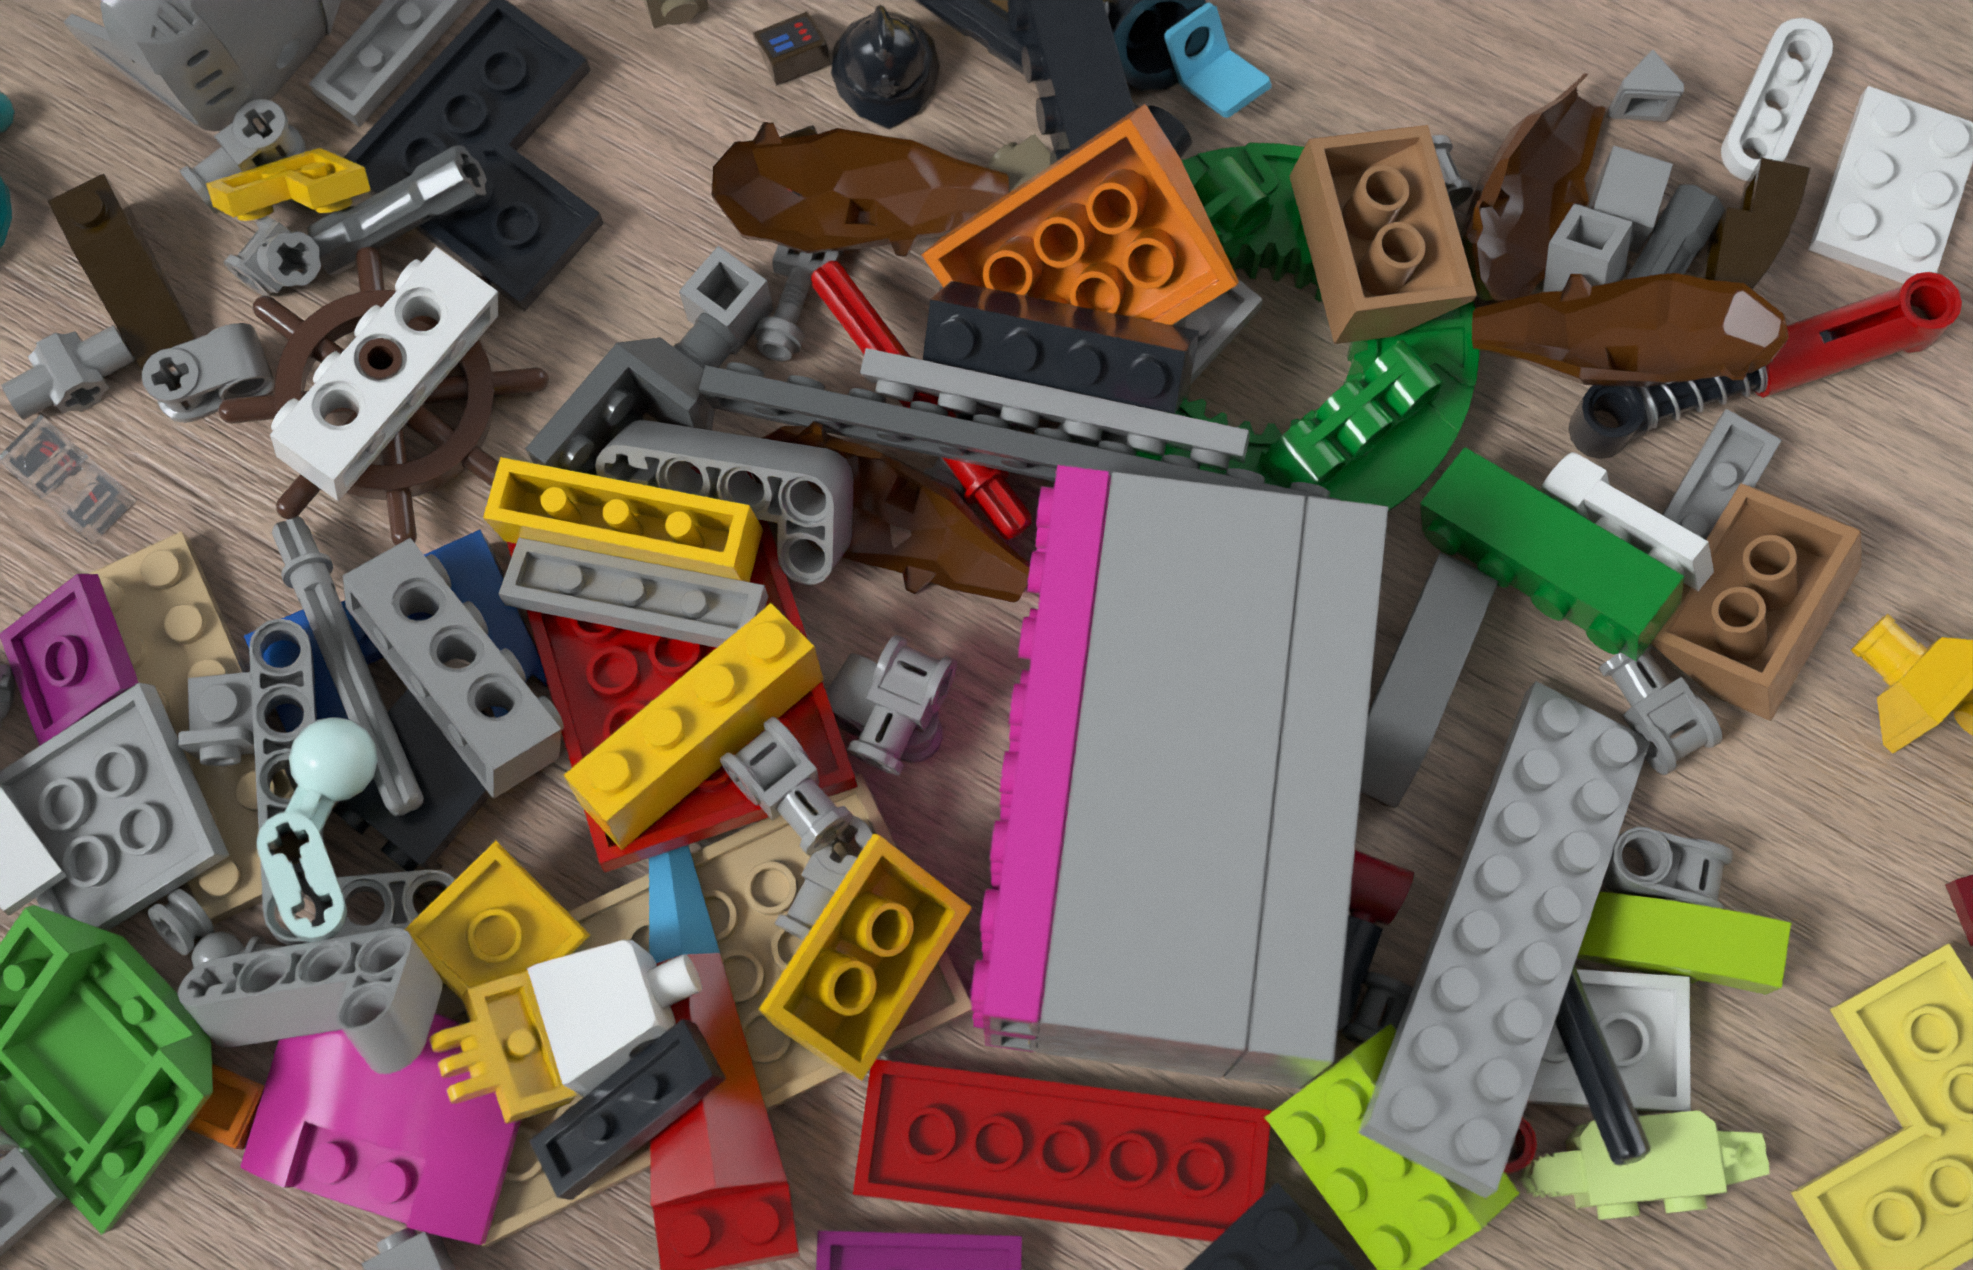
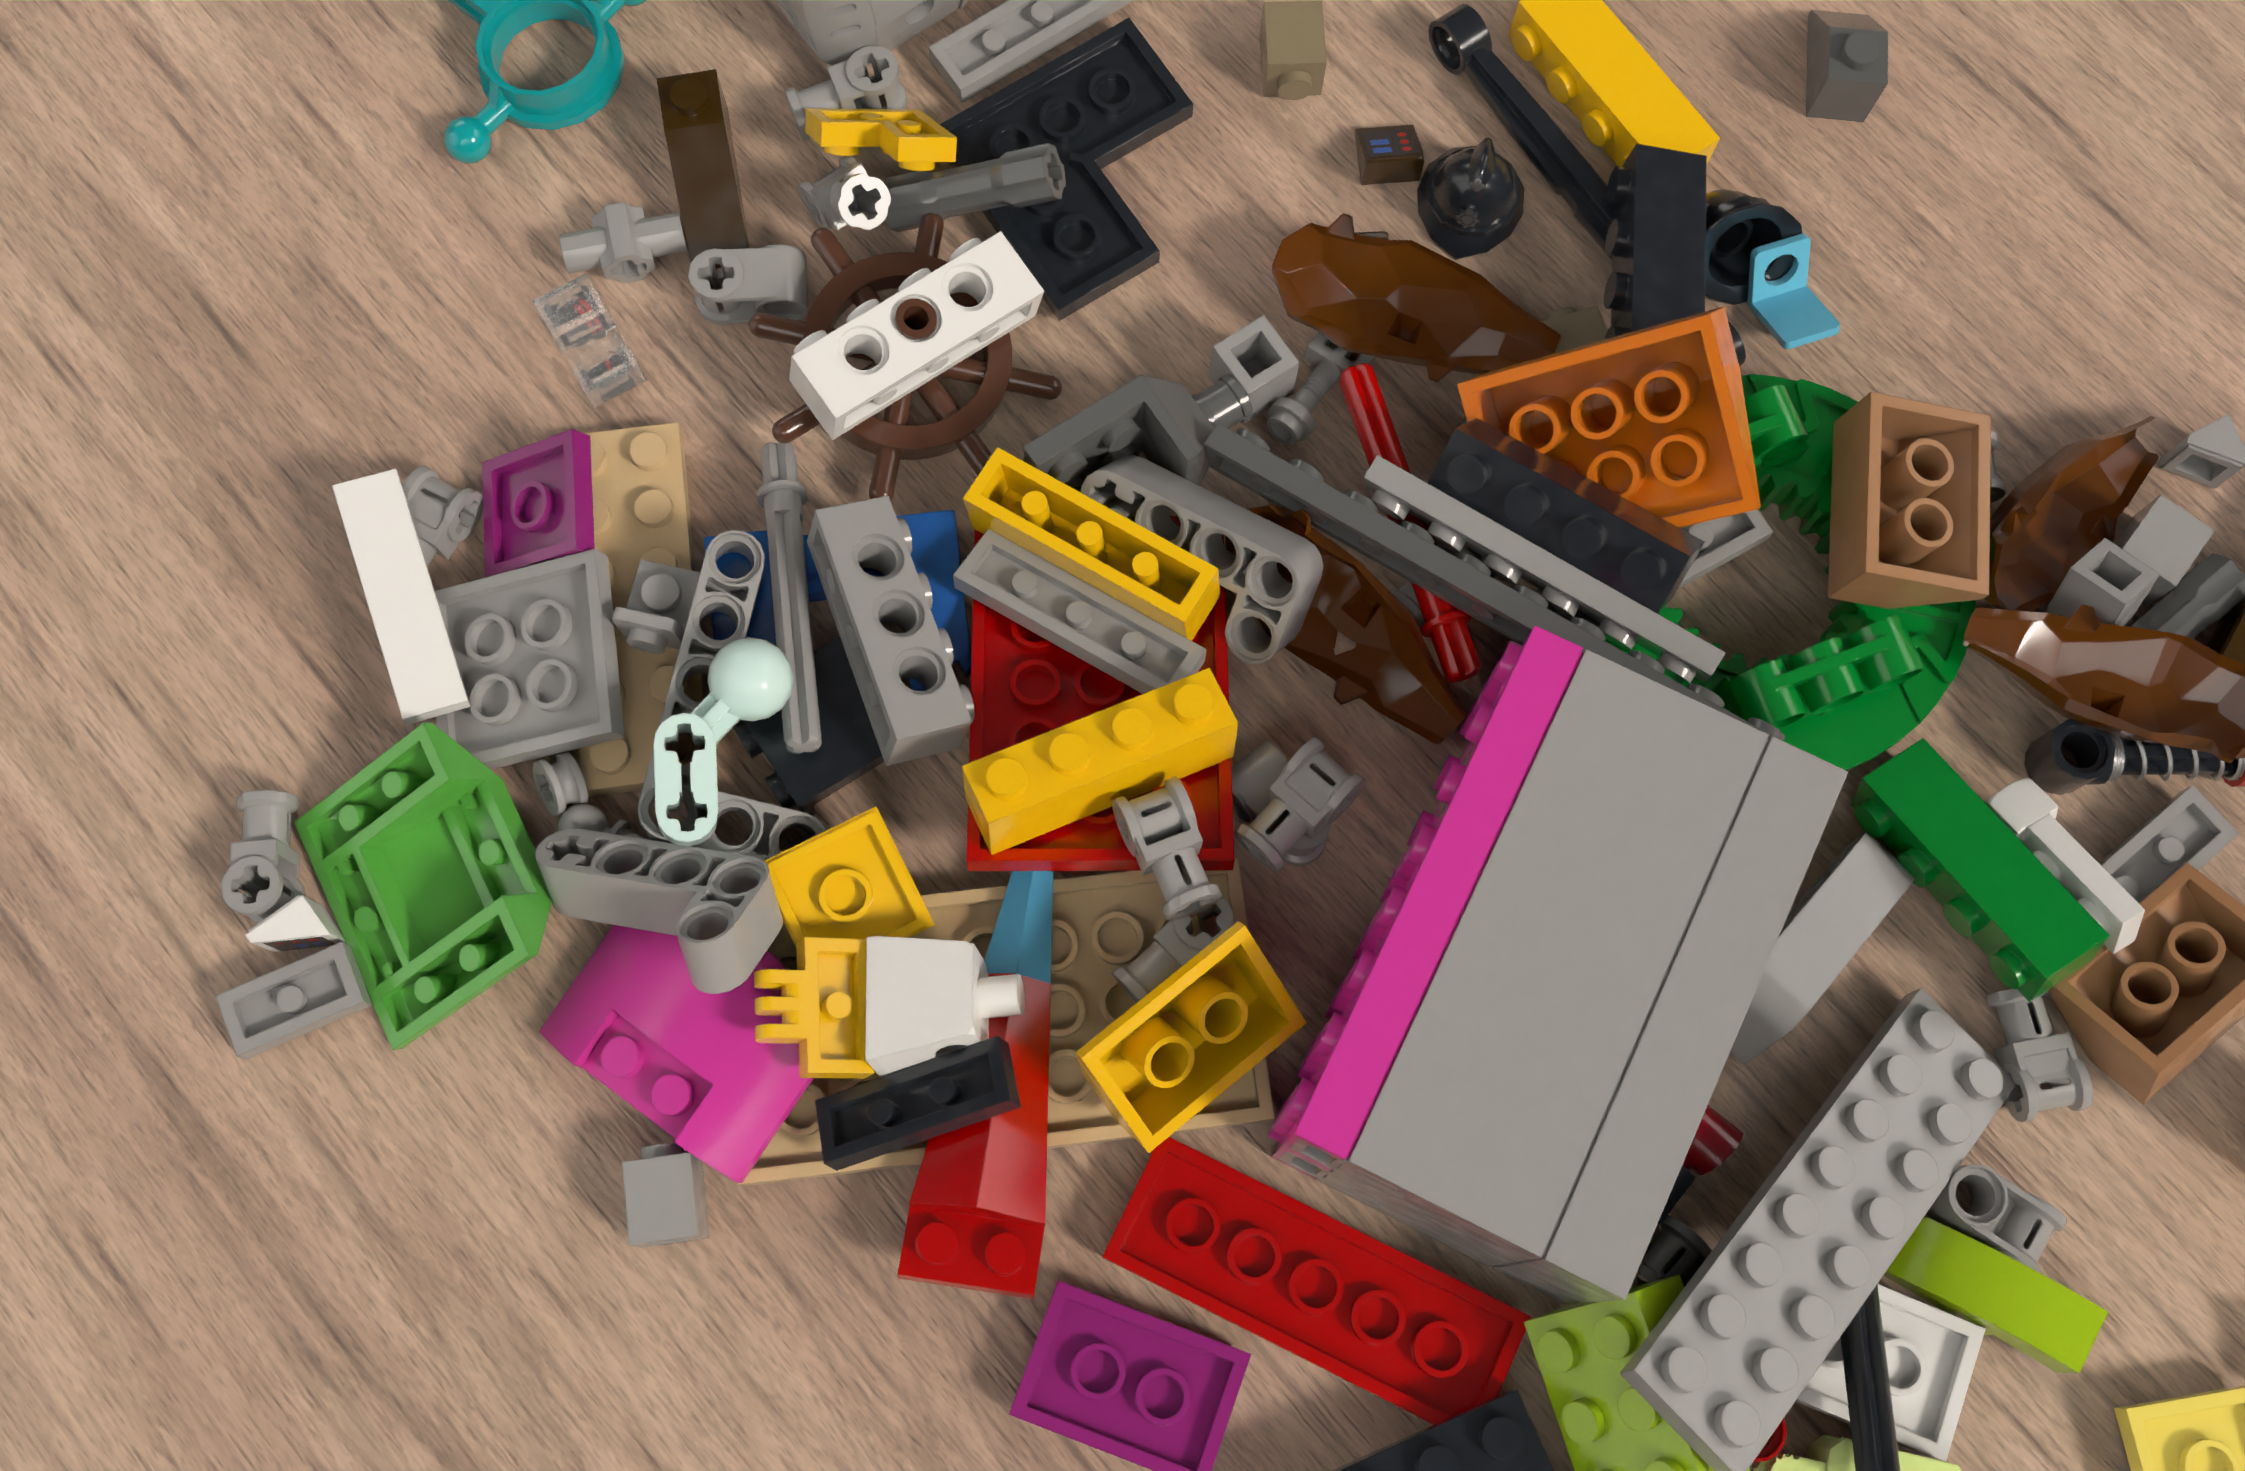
camera: 15 degrees right, 0 degrees up
orange tile [187,1063,265,1150] -> none

